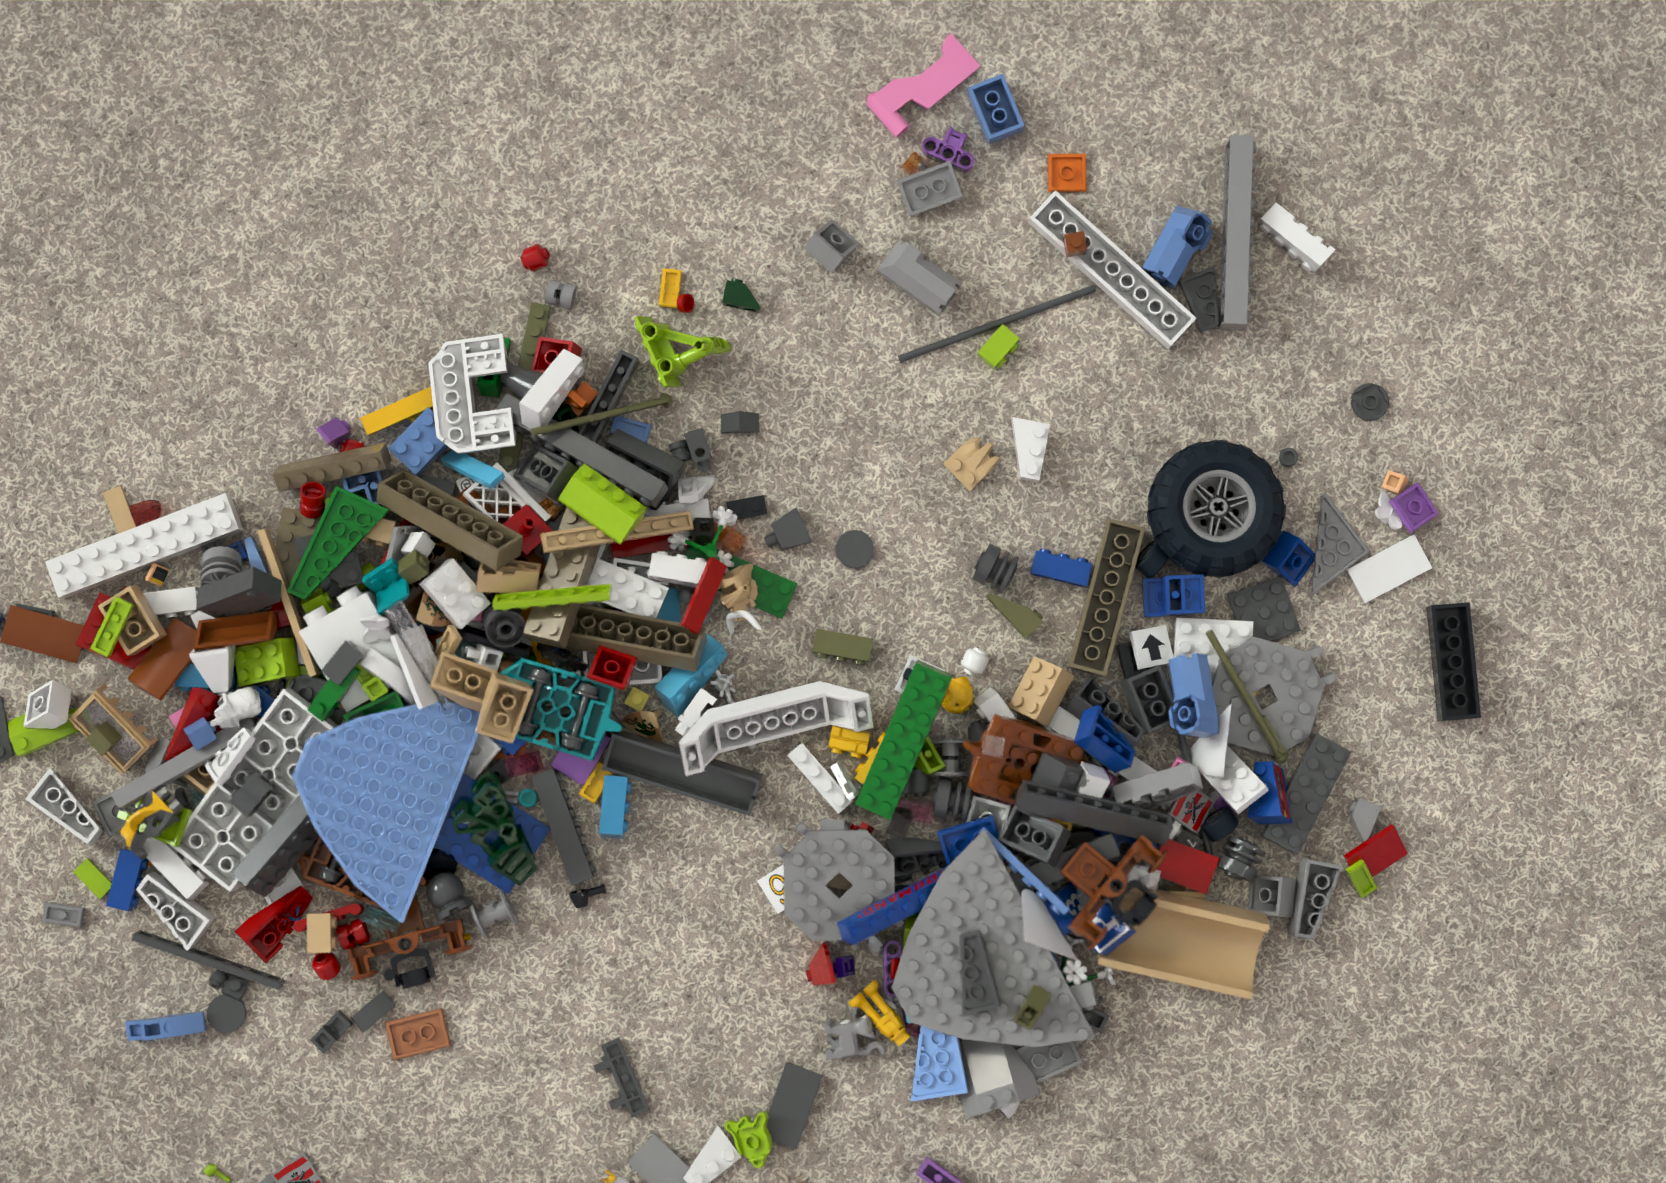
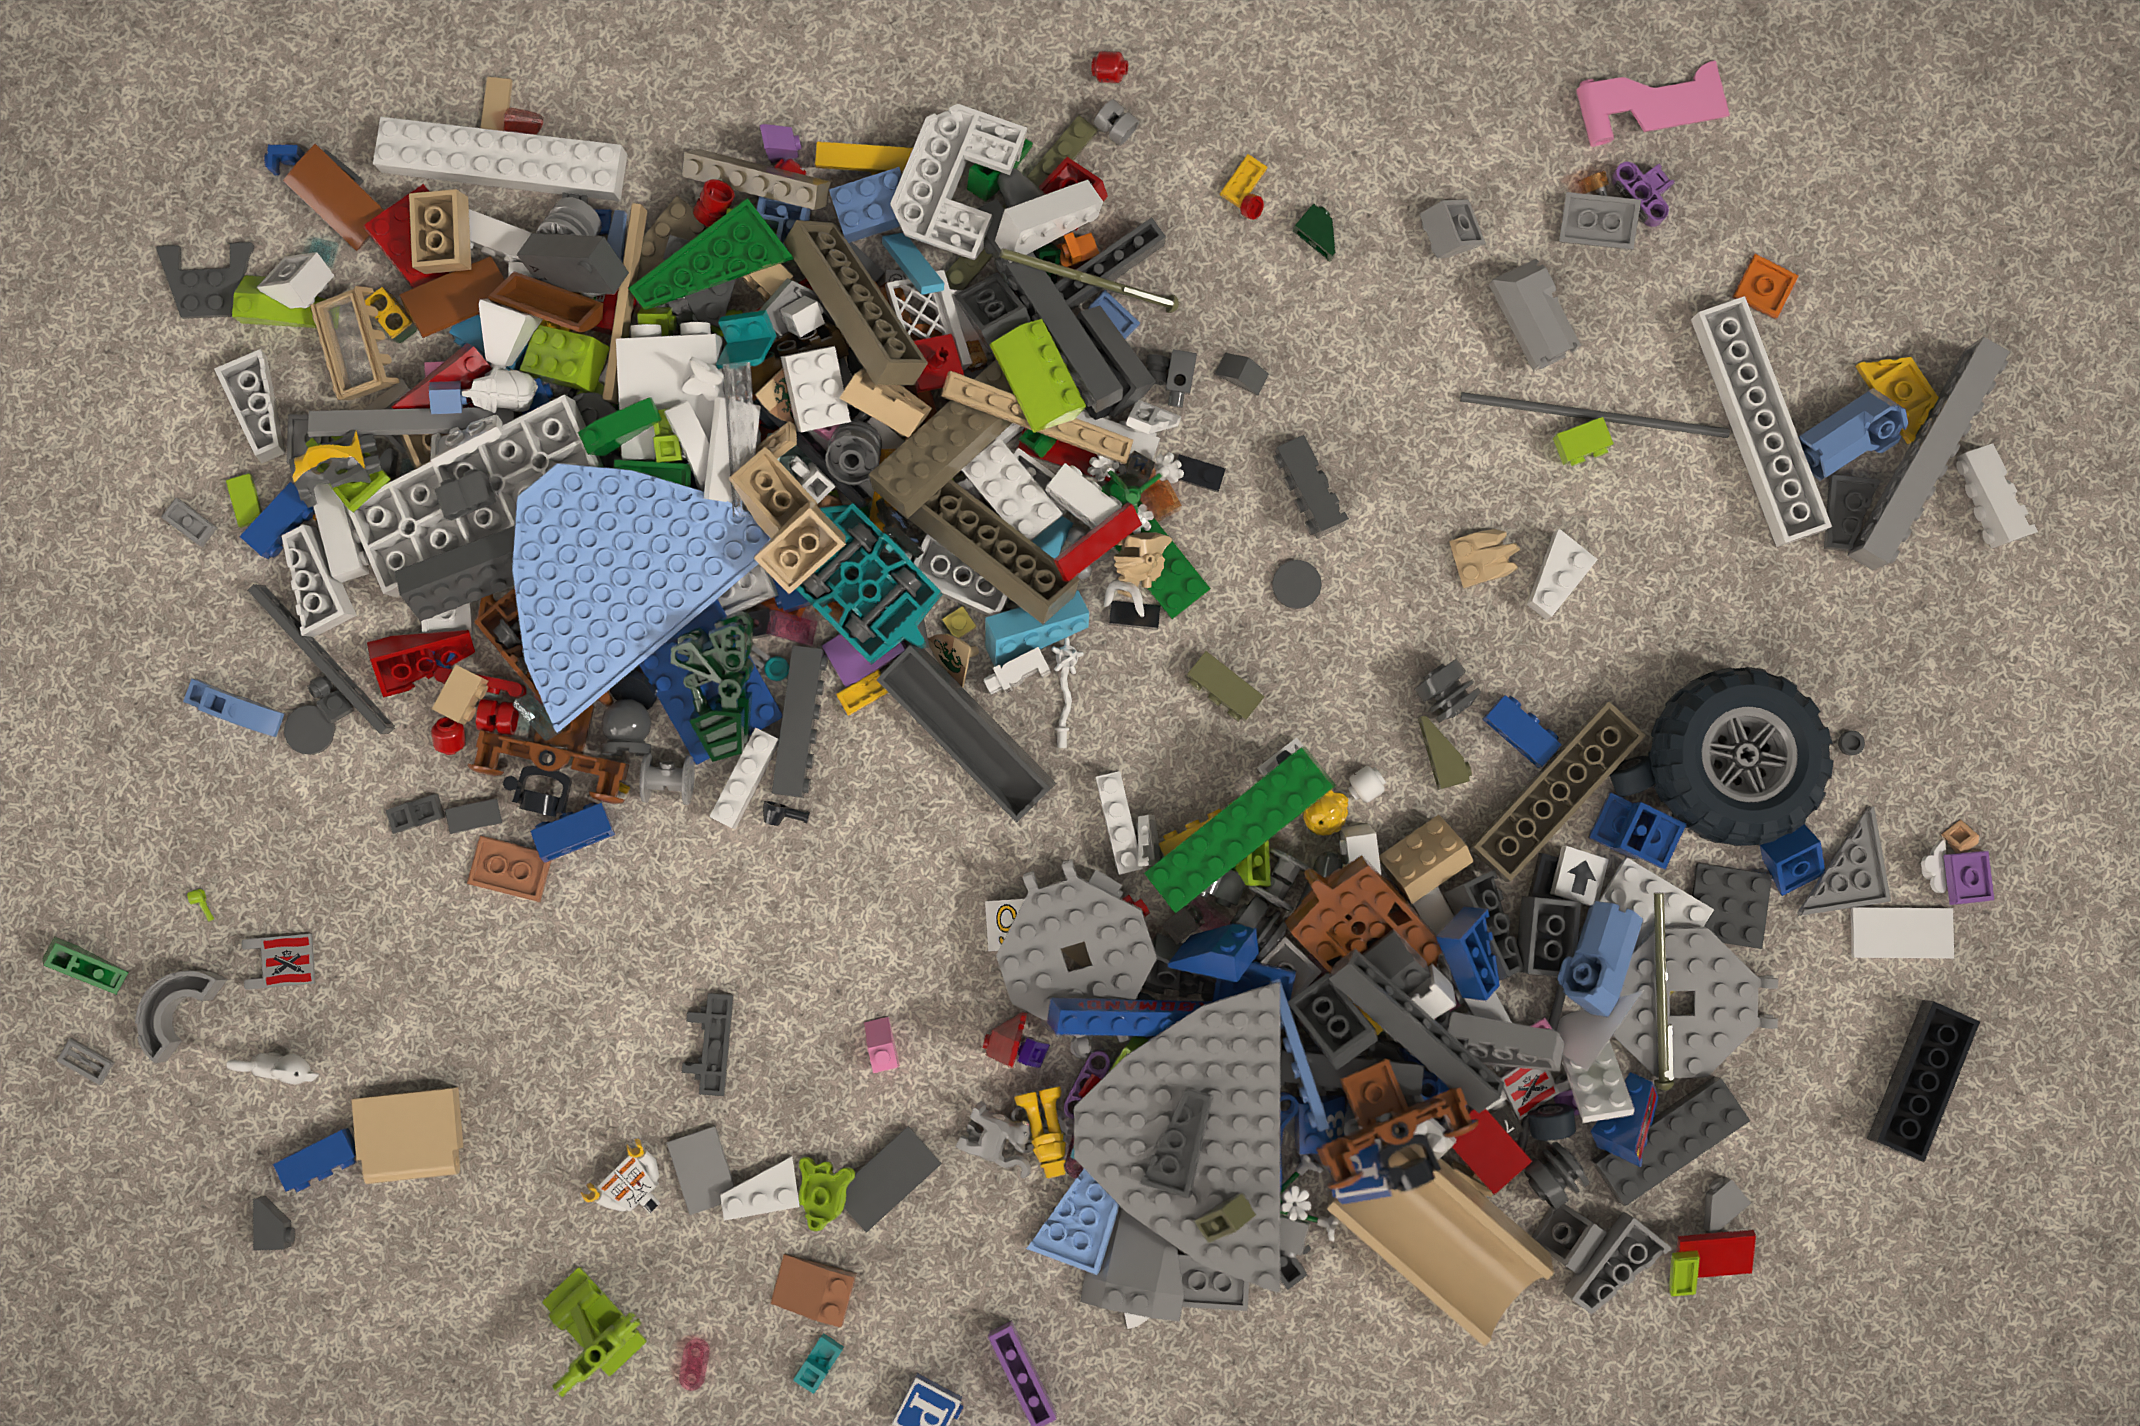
camera: 30 degrees right, 0 degrees up
olive brick [86,721,123,756] -> none
lime plate [90,596,134,657] -> none
slope [145,563,169,586] -> none
dark grey panel [321,641,363,685] -> none
olive brick [398,550,429,584] -> none
lime plate [492,584,612,611] -> none
red slope [587,646,637,690] -> none
dark azure wedge [599,775,632,839] -> none
lime plate [634,316,732,388] -> none
white slope [679,681,874,776] -> none
dark grey torso [764,507,812,551] -> none
yellow brick [828,725,870,758] -> none
medium blue brick [967,74,1024,145] -> none
clear tile [982,734,1005,758] -> none
white sticker [1021,889,1077,960] -> none
dark orange brick [1063,231,1087,258] -> none
dark grey tile [1351,383,1389,421] -> none
none -> clear light blue tile [309,237,339,268]
none -> yellow piece [364,287,417,343]
none -> blue brick [530,802,615,863]
none -> white brick [710,728,779,829]
none -> bright pink slope [864,1017,900,1073]
none -> green slope [1019,428,1057,458]
none -> black slope [1109,601,1160,630]
none -> blue slope [1168,924,1259,982]
none -> dark grey wedge [1273,435,1349,539]
none -> yellow wing [1855,357,1939,445]

